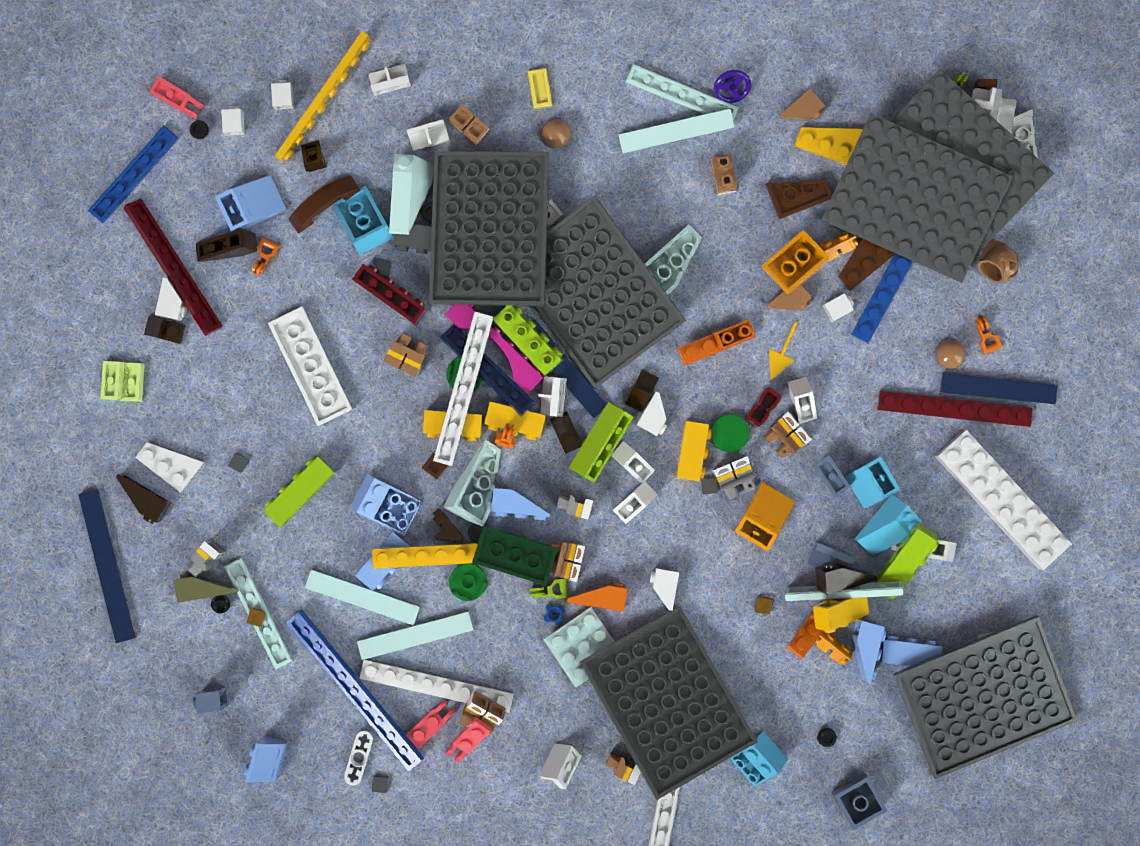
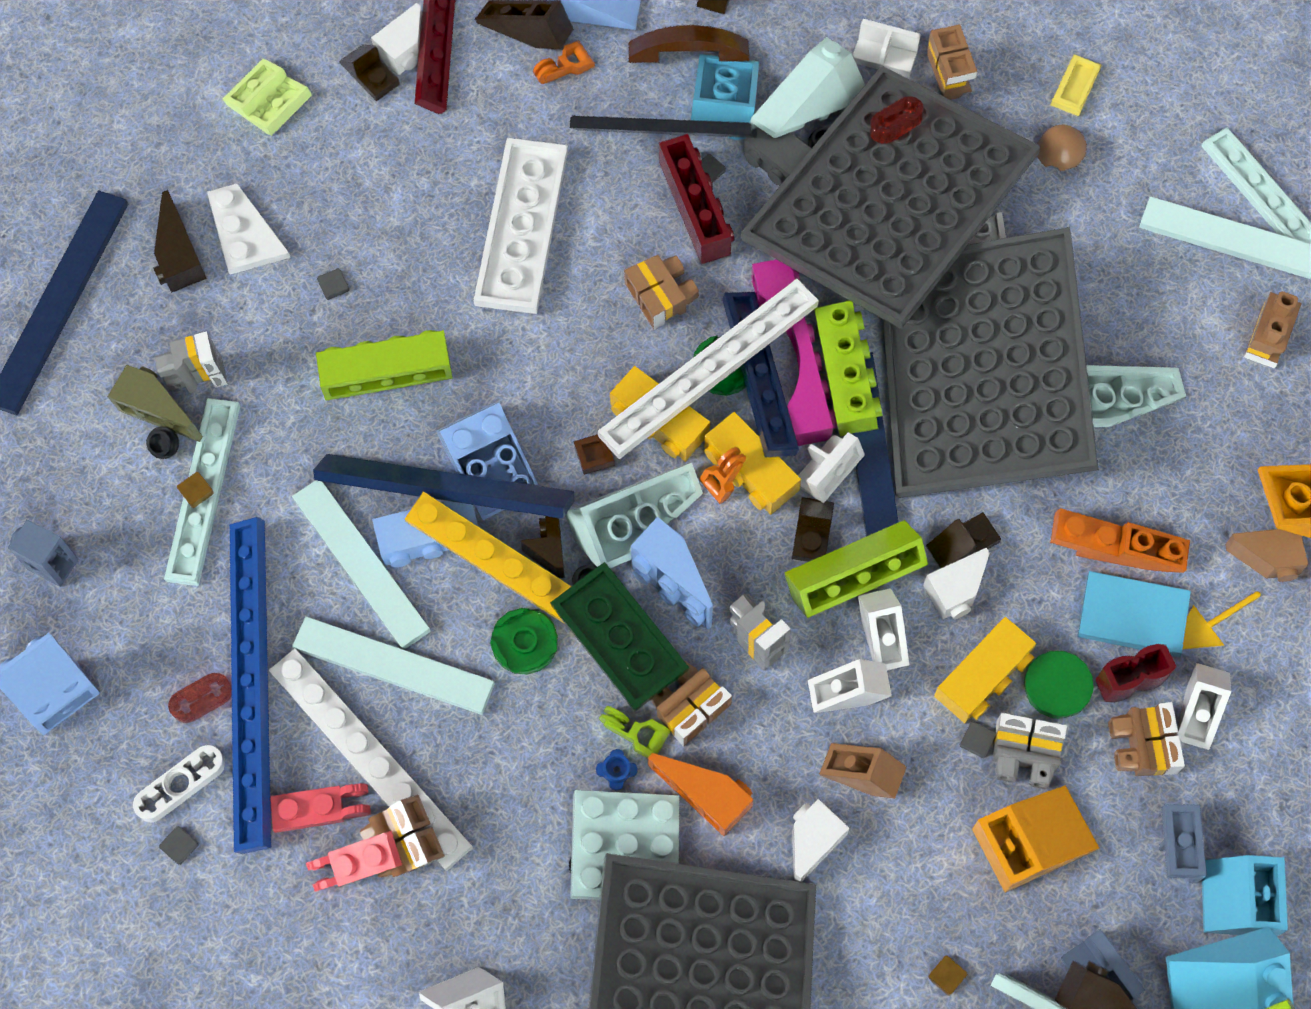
camera: 30 degrees right, 20 degrees down
none -> clear red beam [168,673,232,723]
none -> dark blue tile [313,454,574,519]
none -> black tile [570,116,758,138]
none -> medium nougat slope [819,743,907,799]
none -> clear red beam [870,96,924,144]
none -> medium azure tile [1078,571,1191,658]

